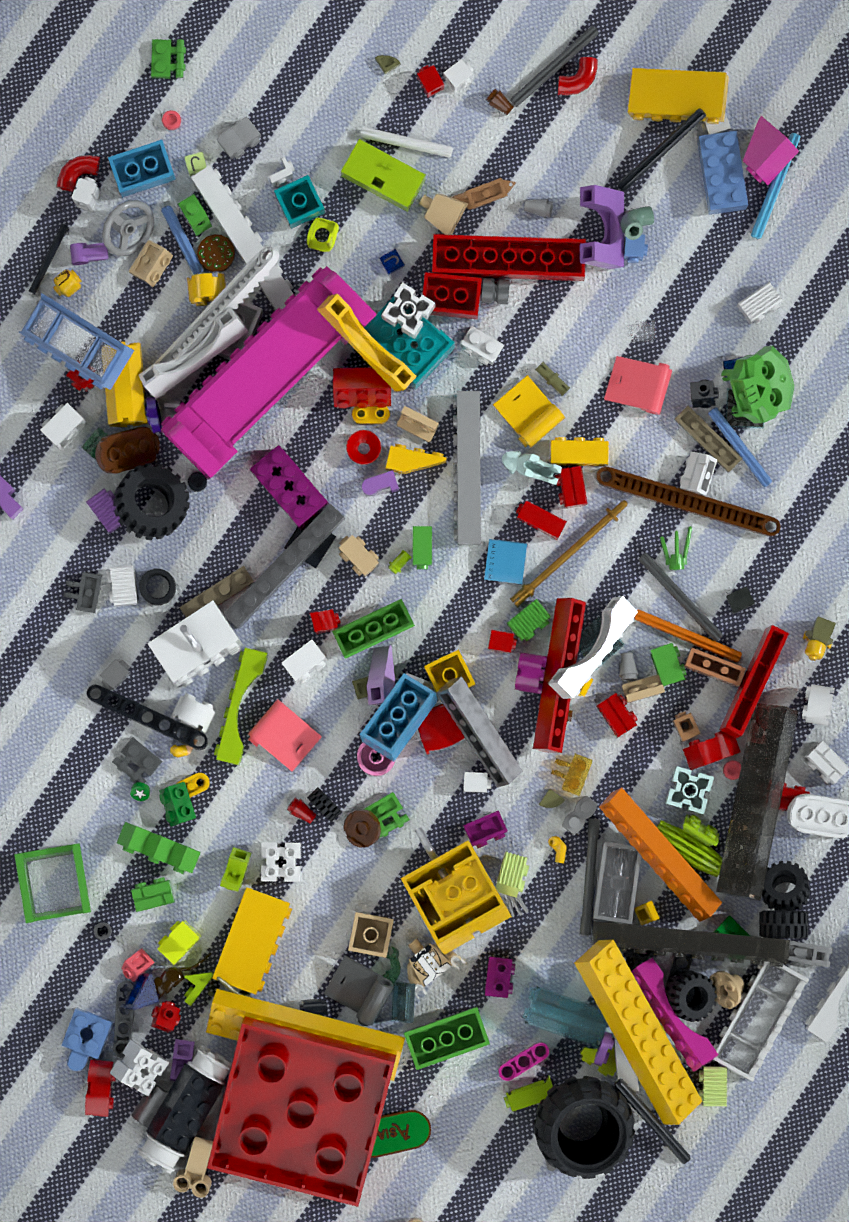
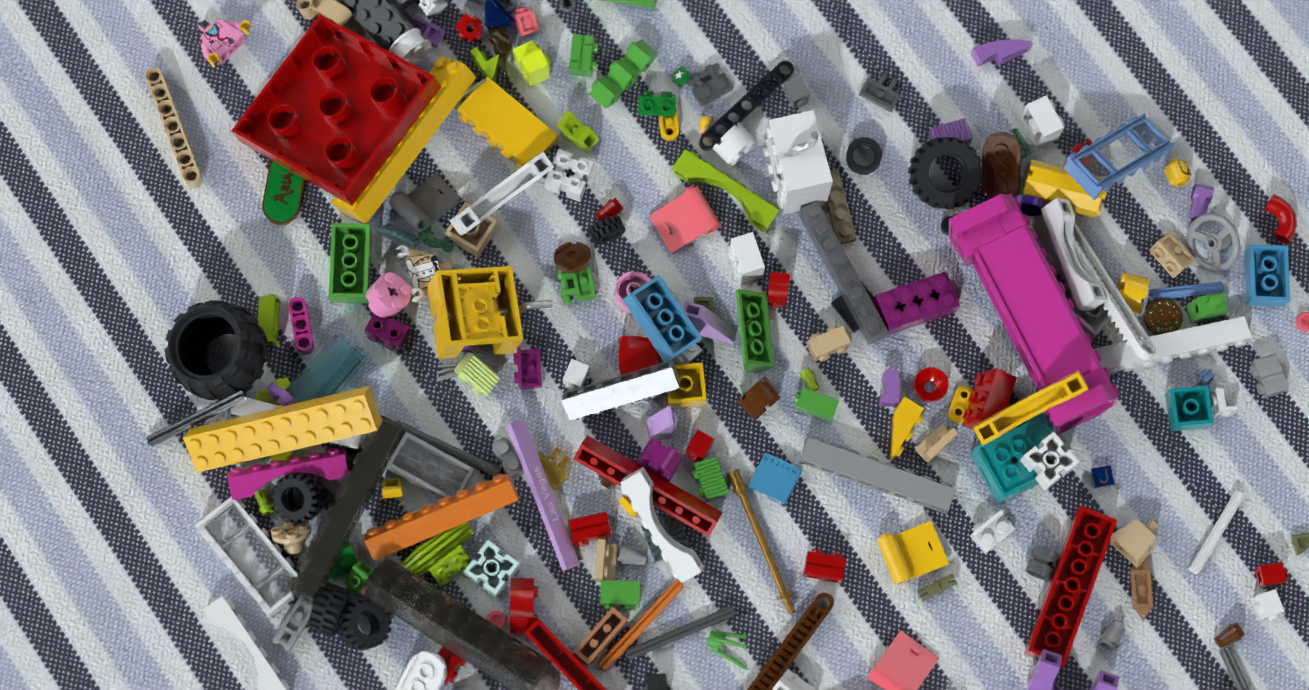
camera: 105 degrees right, 10 degrees down
black bar [29,224,68,295] -> none
white brick [72,177,100,212] -> none
white brick [107,565,138,607] -> none
yellowish green tile [184,152,207,176] -> none
black brick [299,998,328,1016] -> none
neon yellow piece [307,218,339,252] -> none
lime brick [341,139,426,212] -> none
red brick [422,272,482,320] -> none
light aqua animal [502,451,562,485] -> none
red brick [516,500,567,540] -> none
olive tile [539,789,565,808] -> none
yellow arm [548,836,567,863] -> none
yellow brick [550,437,609,466] -> none
medium nougat brick [672,711,701,742] -> none
yellowish green brick [698,1066,727,1107] -> none
none -> lime pin [254,489,274,516]
none -> bright green brick [344,560,377,594]
none -> bright pink brick [366,272,412,318]
none -> white arch [449,152,554,236]
none -> lavender tile [506,419,580,571]
none -> lavender slope [646,406,677,440]
none -> reddish brown brick [736,376,781,420]
none -> medium blue plate [1198,369,1216,386]

